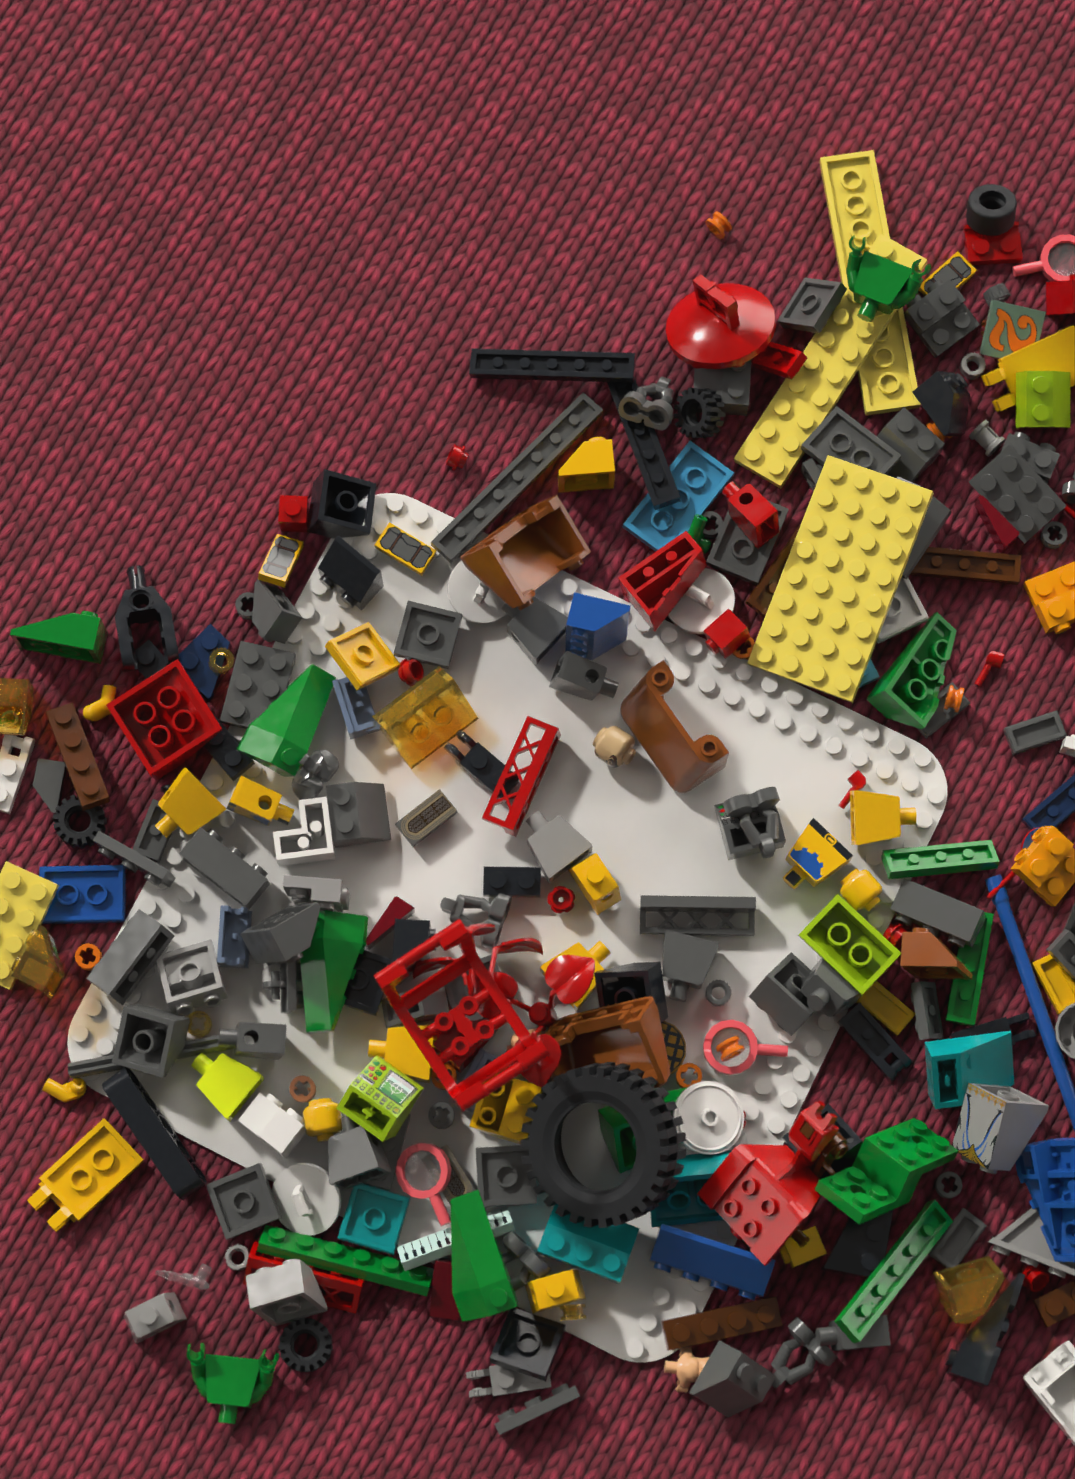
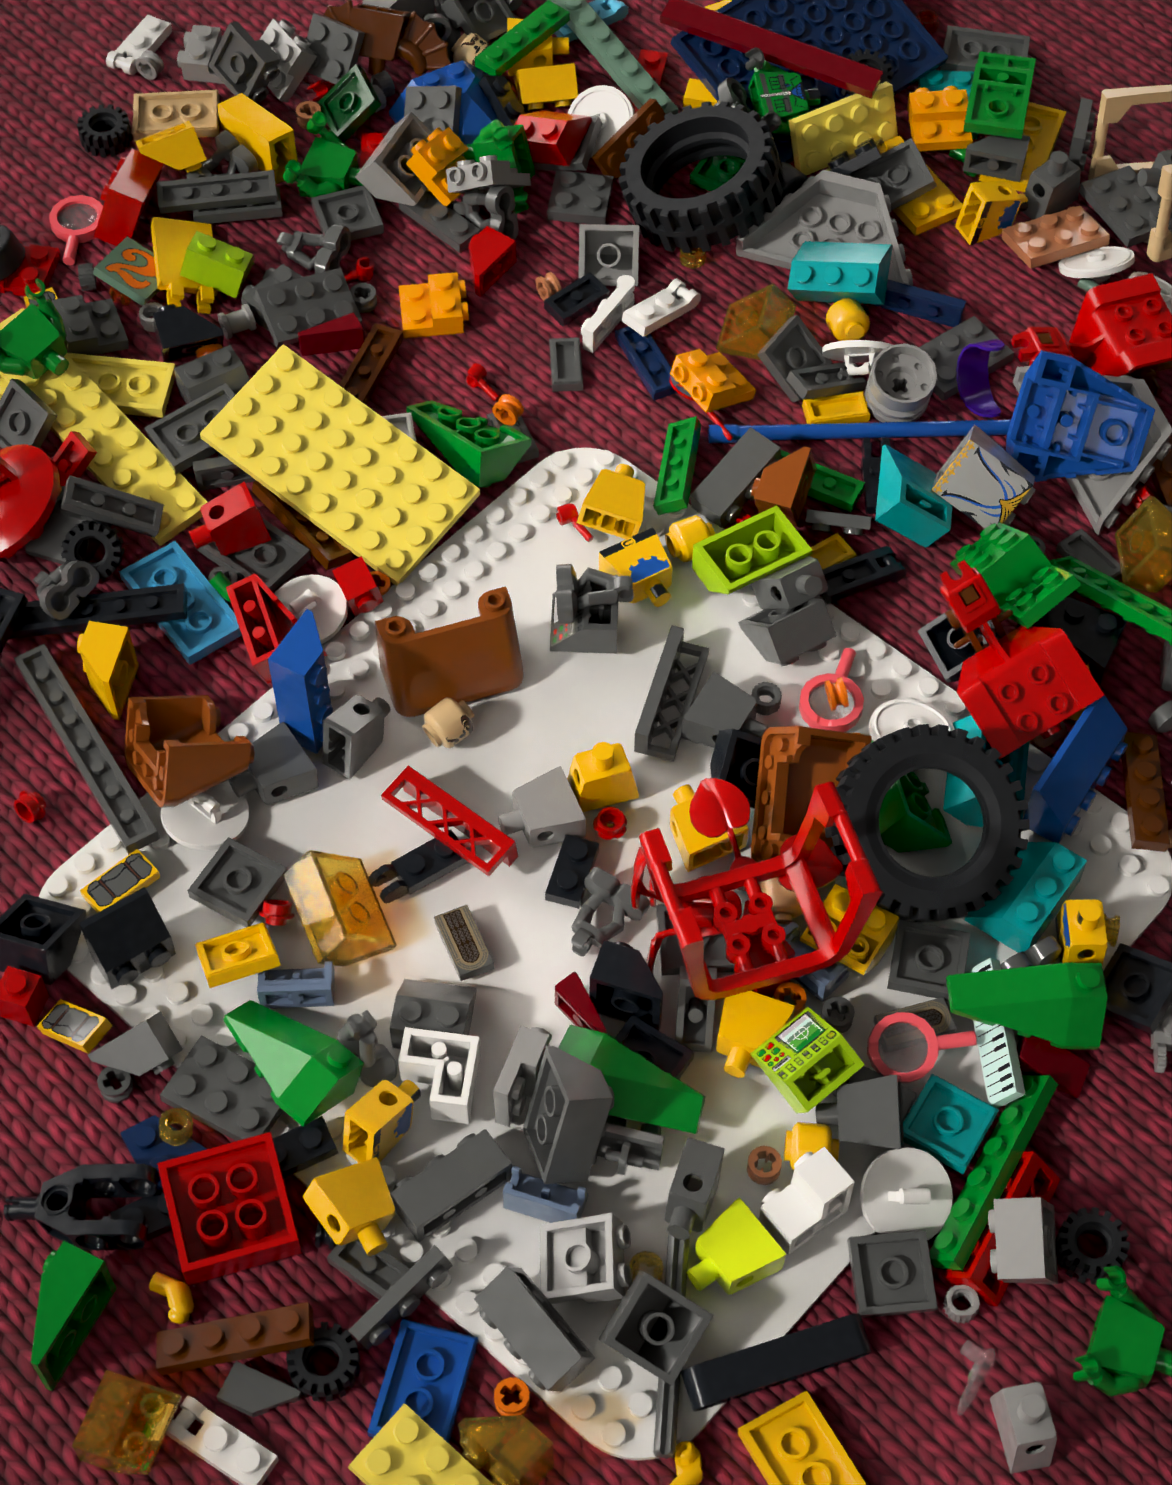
camera: 75 degrees left, 20 degrees down
none -> dark grey plate [61,475,164,538]

